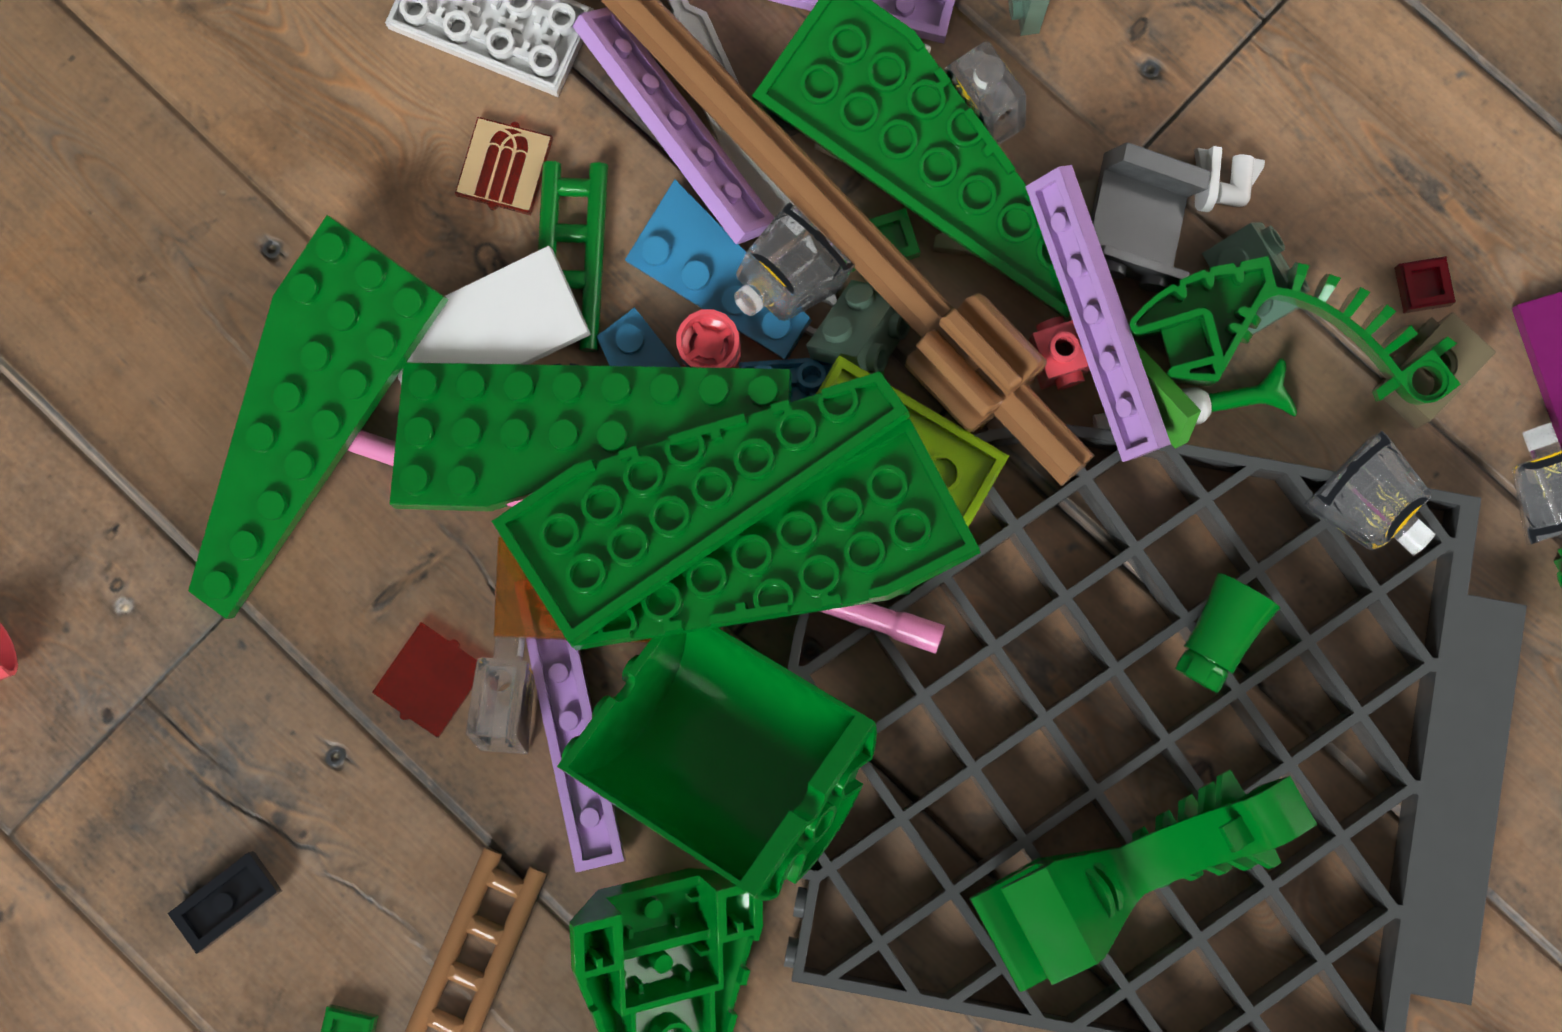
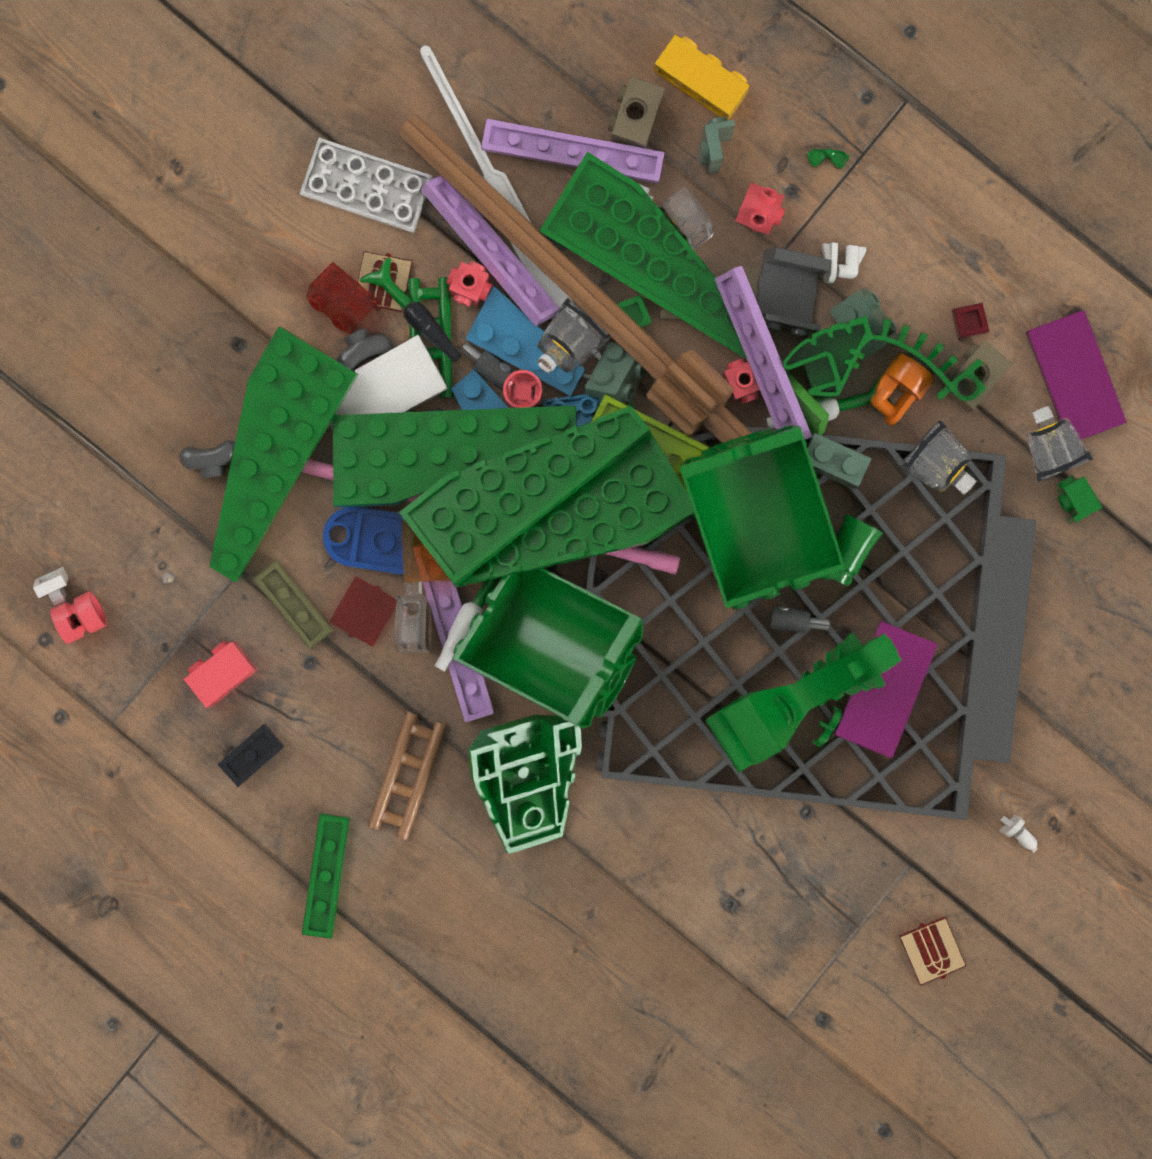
camera: 10 degrees left, 5 degrees up
none -> dark grey piece [179,440,235,479]
none -> coral brick [184,640,258,708]
none -> olive tile [253,560,334,650]
none -> clear red bracket [306,262,379,335]
none -> blue tile [323,507,416,576]
none -> dark grey piece [337,328,393,371]
none -> black piece [360,257,462,362]
none -> white piece [434,577,501,672]
none -> coral brick [447,261,493,307]
none -> dark grey piece [461,343,514,390]
none -> green cylinder [679,425,846,610]
none -> coral brick [735,182,786,235]
none -> dark grey piece [770,606,830,633]
none -> green piece [806,149,849,170]
none -> sand green brick [807,433,871,489]
none -> green piece [812,706,842,747]
none -> magenta tile [834,621,938,758]
none -> orange piece [871,352,935,426]

